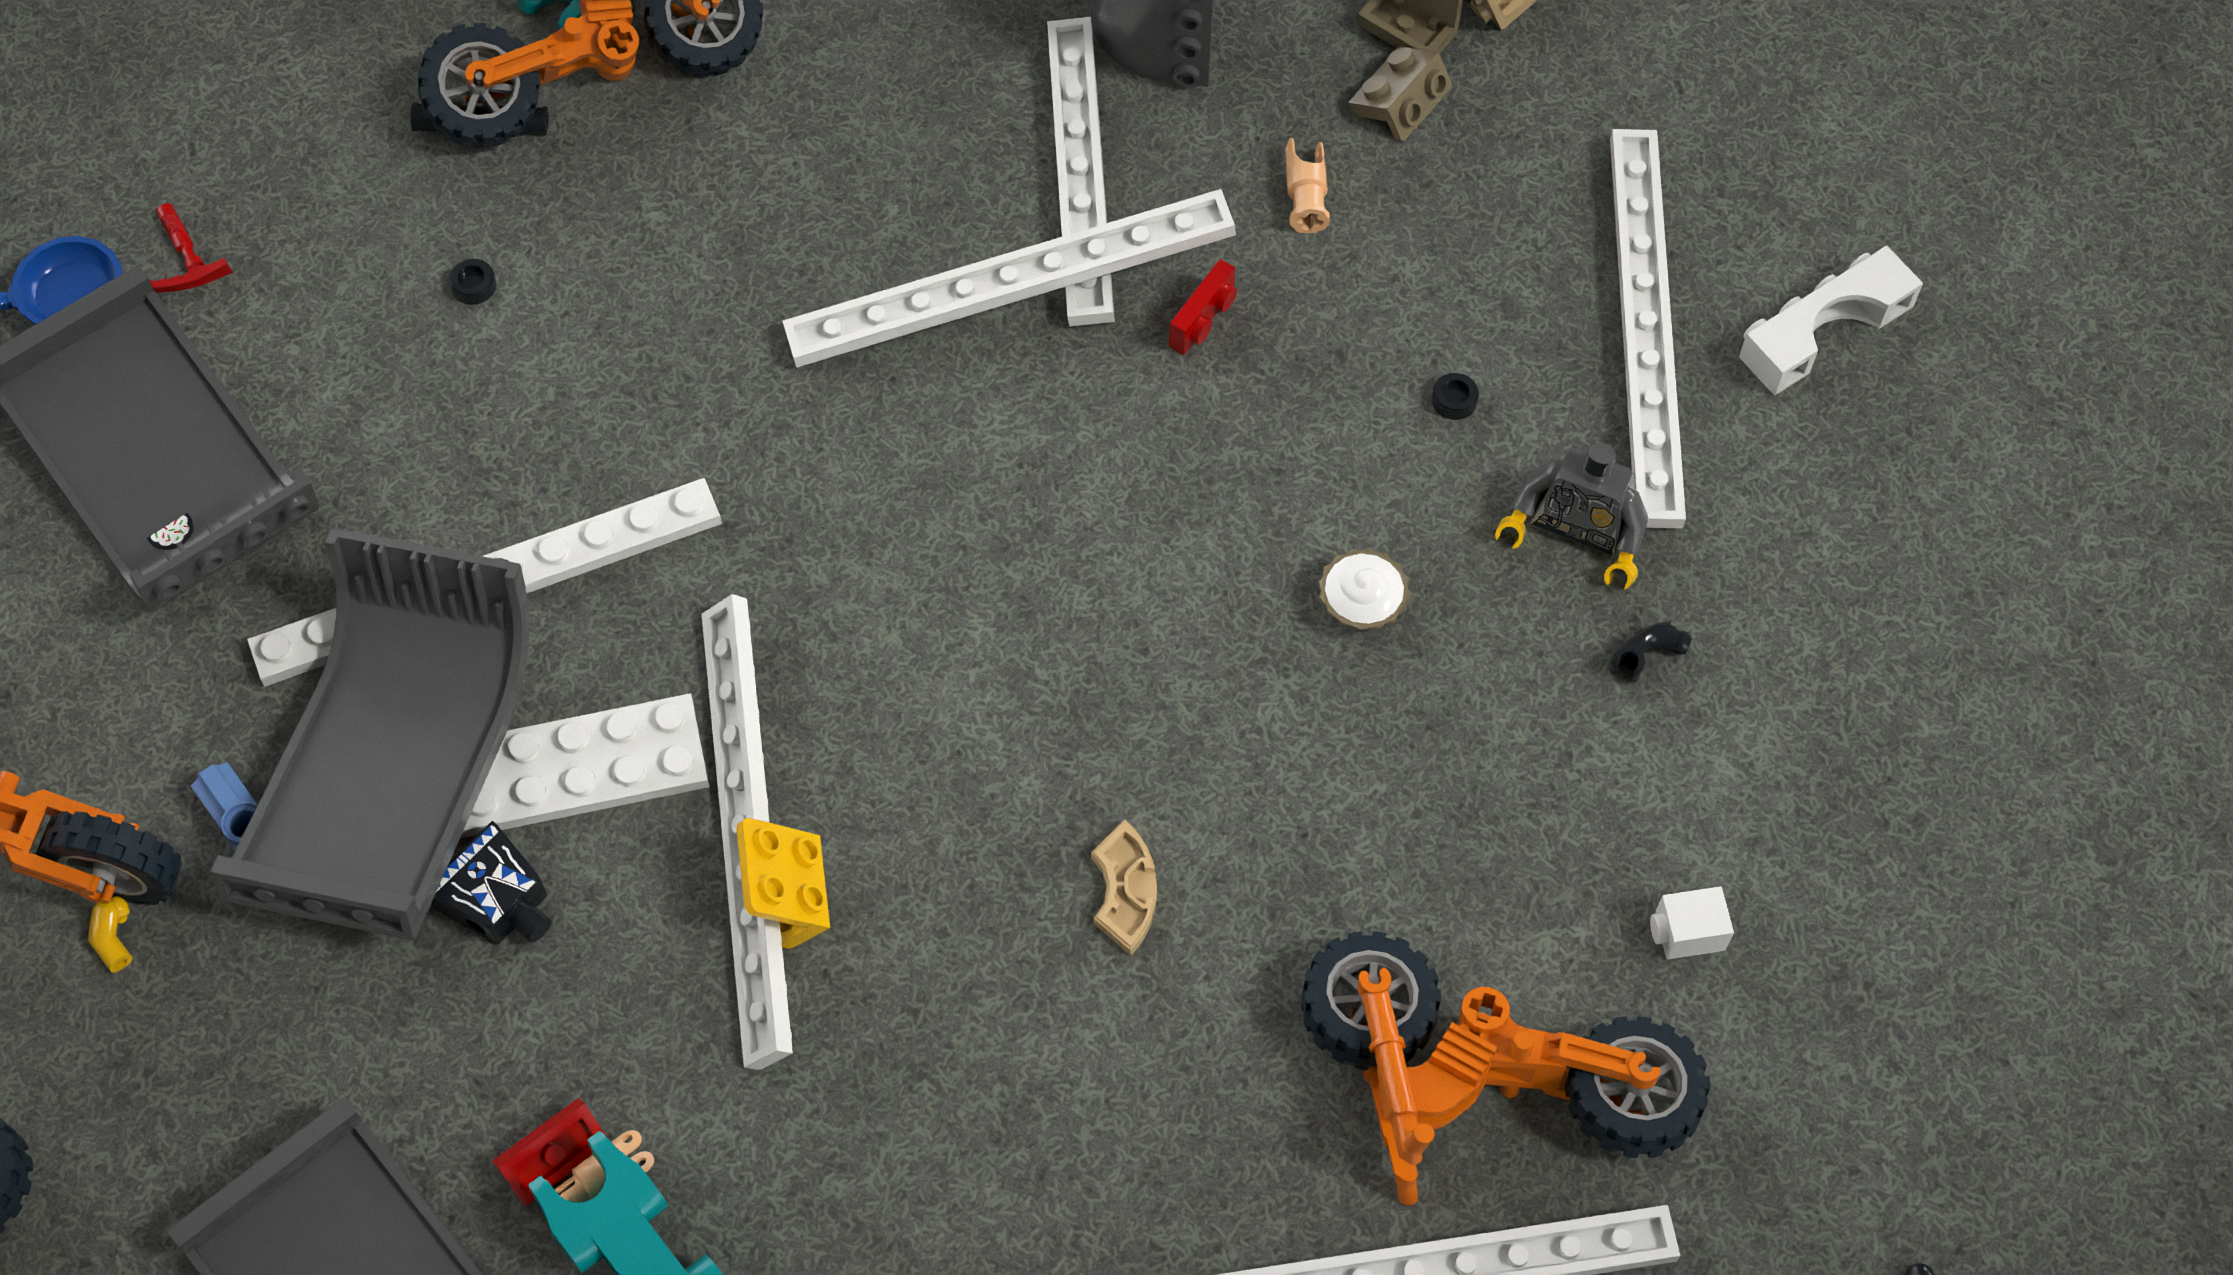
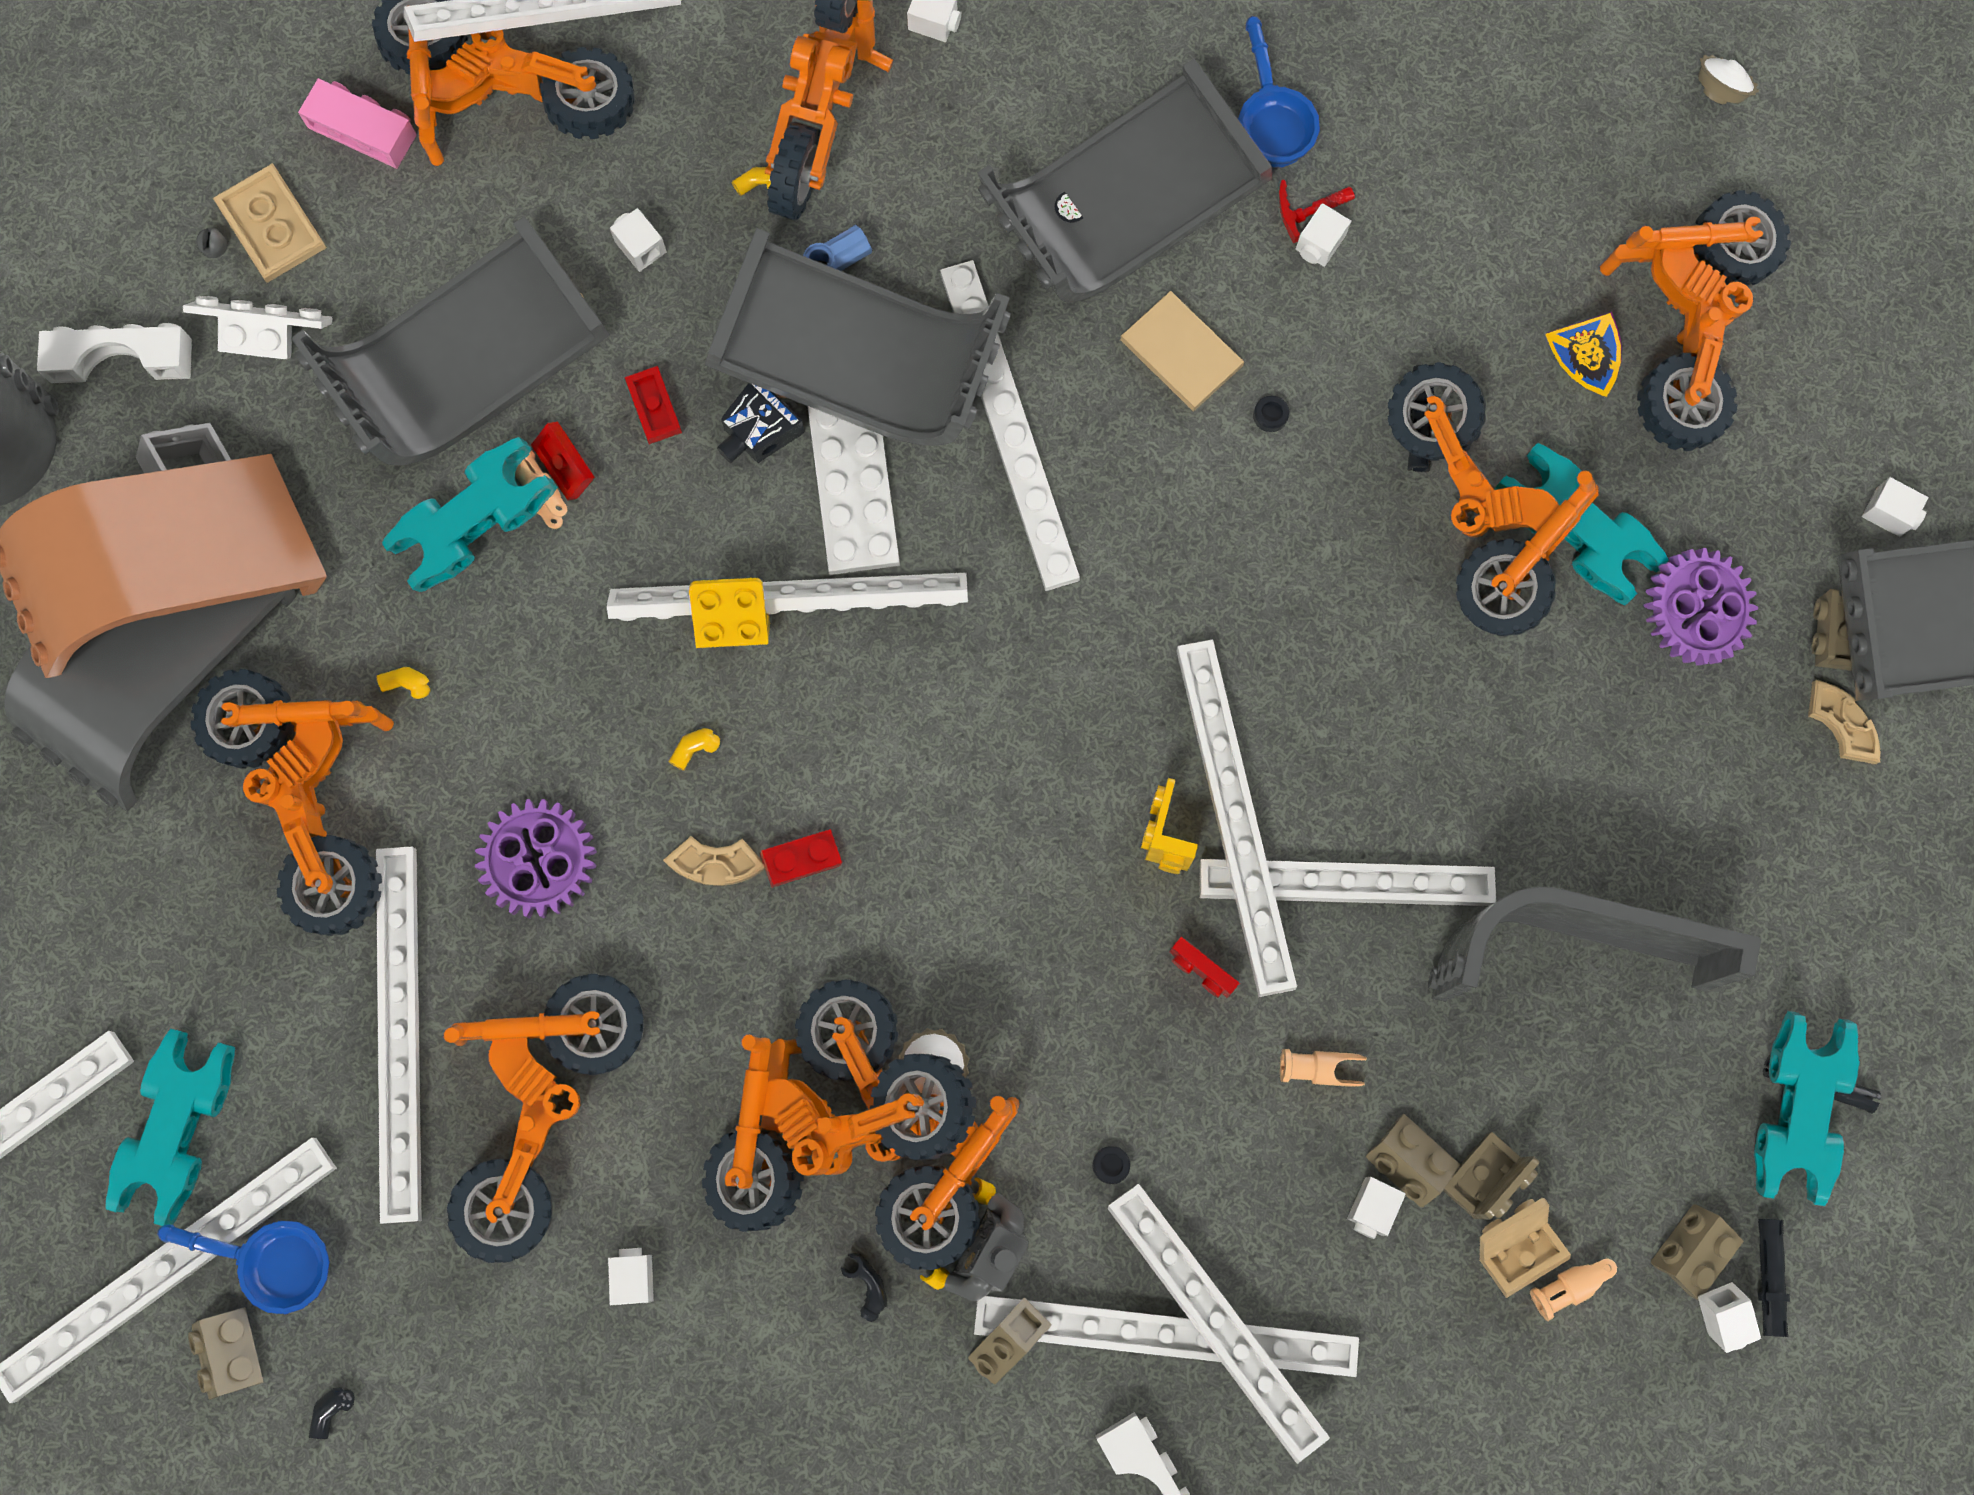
camera: 95 degrees right, 15 degrees up
none -> medium lavender gear [475,799,597,919]
none -> white brick [610,208,667,272]
none -> red plate [624,366,682,444]
none -> yellow arm [668,728,720,771]
none -> piece [702,1035,976,1232]
none -> red plate [760,829,842,888]
none -> piece [795,979,1020,1270]
none -> dark tan bracket [968,1297,1052,1384]
none -> white plate [1108,1184,1330,1464]
none -> tan tile [1121,291,1244,412]
none -> yellow bracket [1141,778,1198,874]
none -> white brick [1296,203,1351,267]
none -> white brick [1347,1177,1406,1239]

